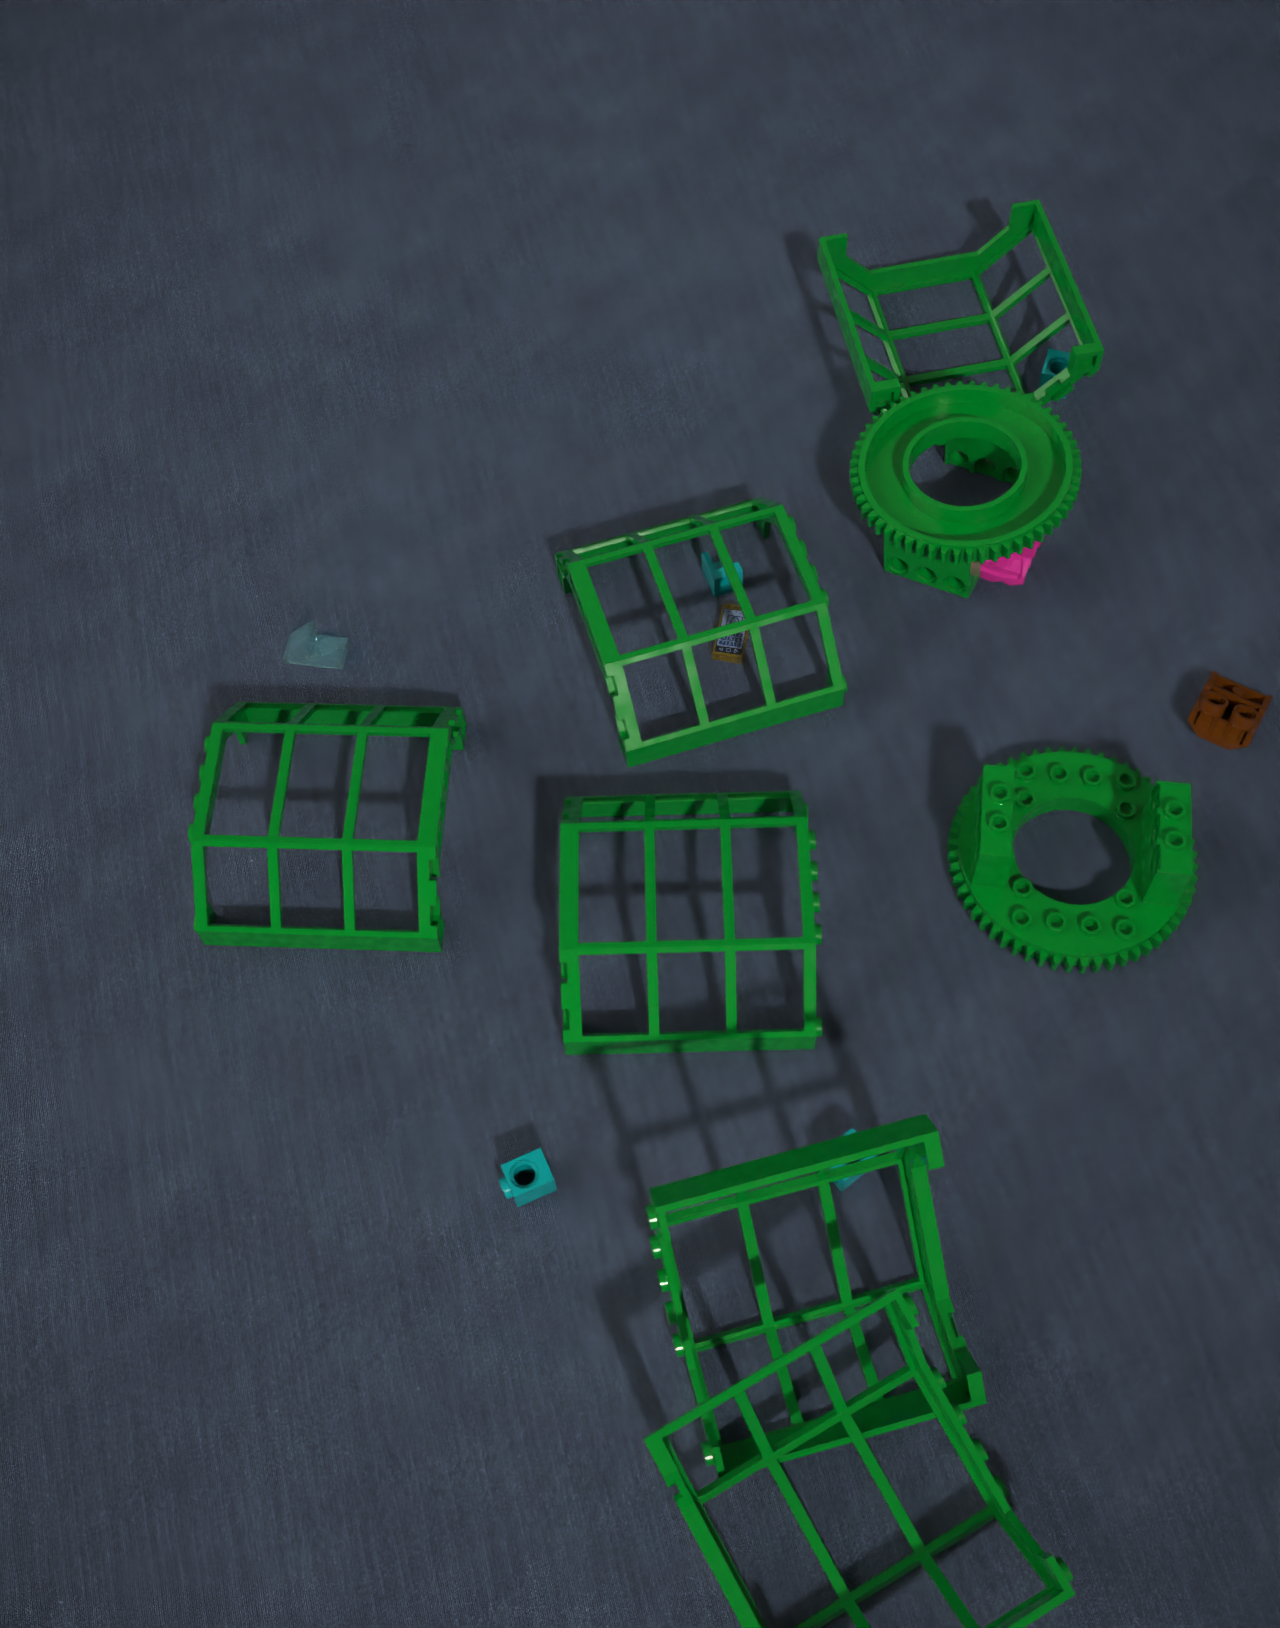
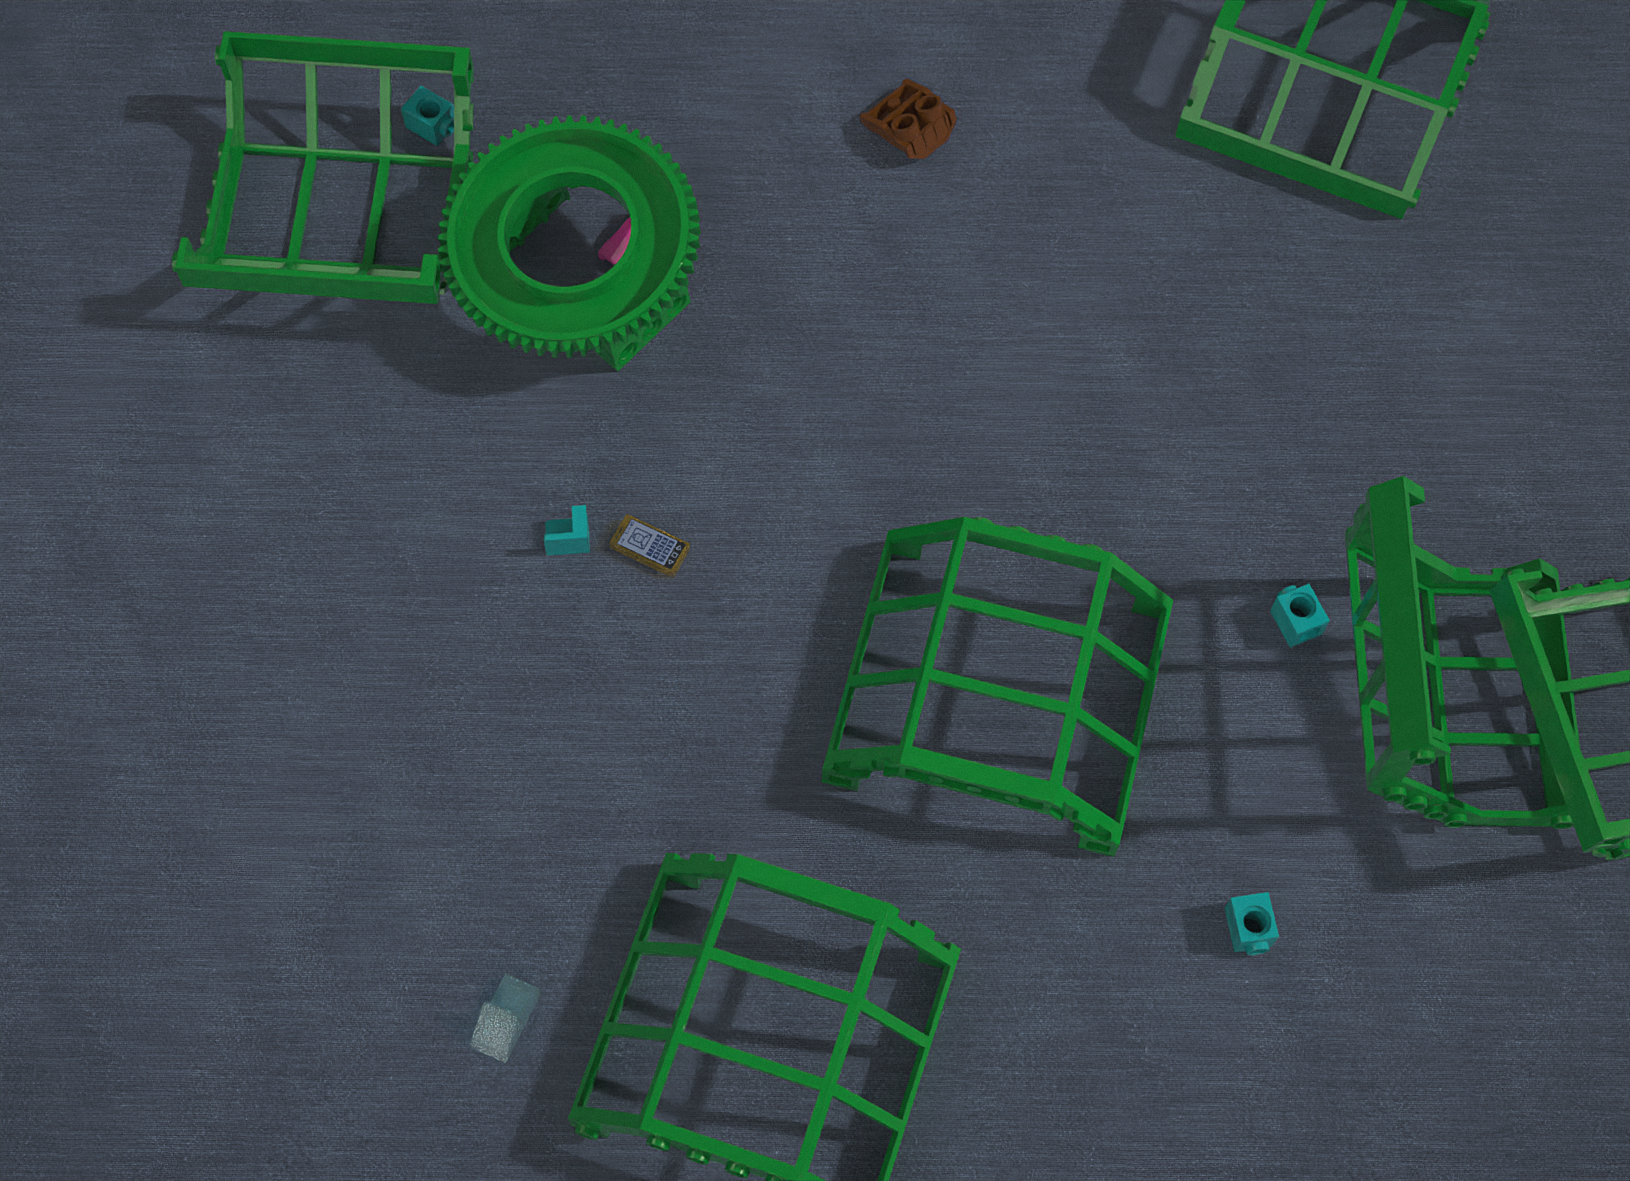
camera: 80 degrees left, 5 degrees up
green window [554,496,848,768] -> none
green piece [947,747,1199,974] -> none

